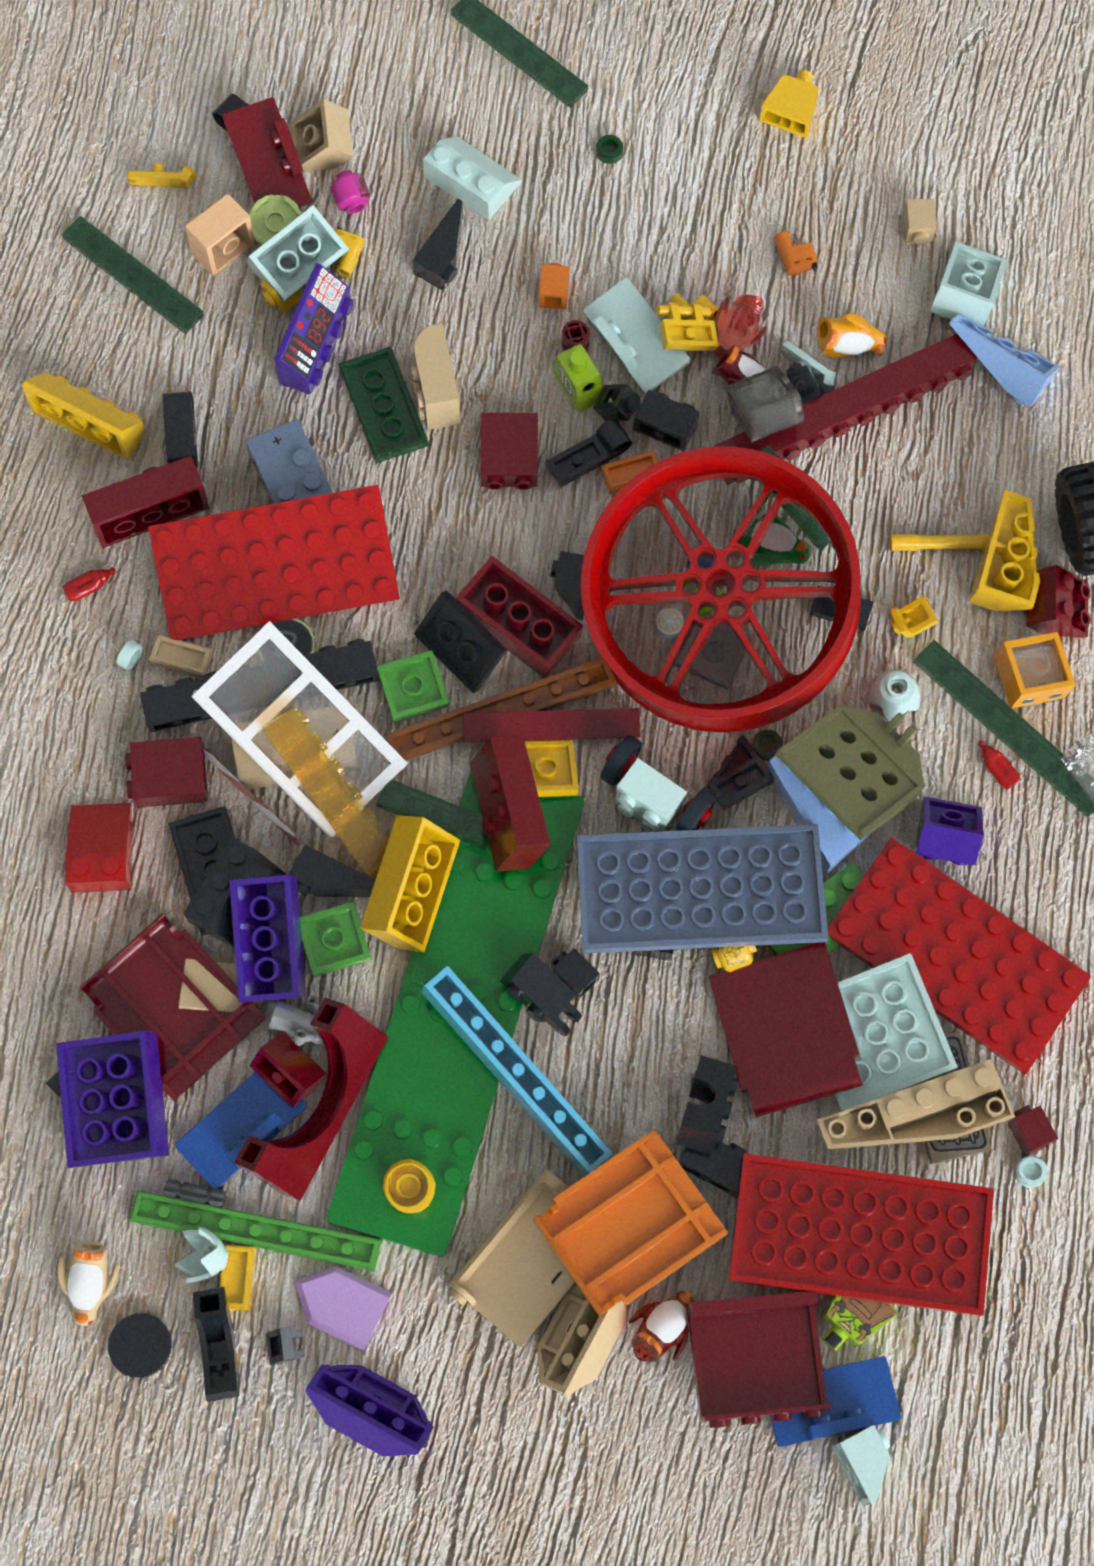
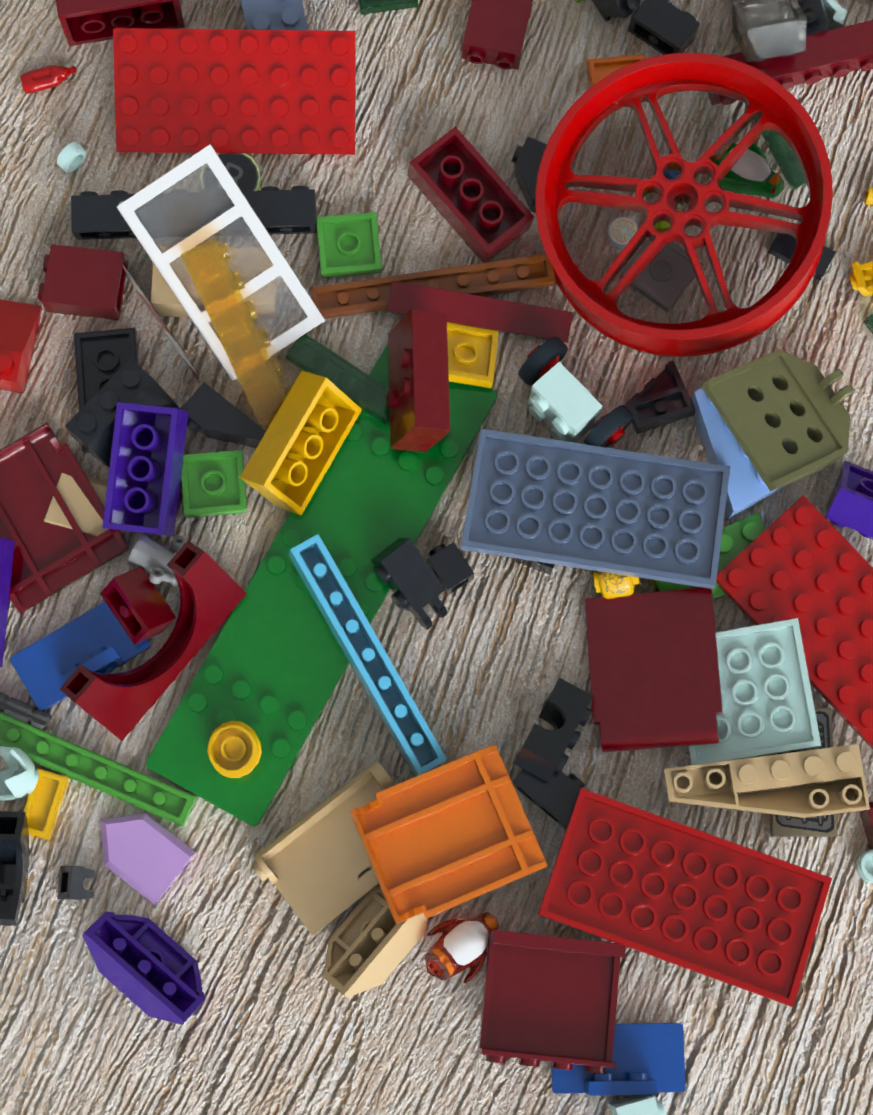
camera: 10 degrees right, 5 degrees up
tan tile [148,634,214,678] -> none
black tile [414,590,507,693] -> none
black plate [546,419,632,488] -> none
tile [752,730,783,761] -> none
torso [821,1296,898,1352] -> none
light aqua piece [867,670,920,722] -> none

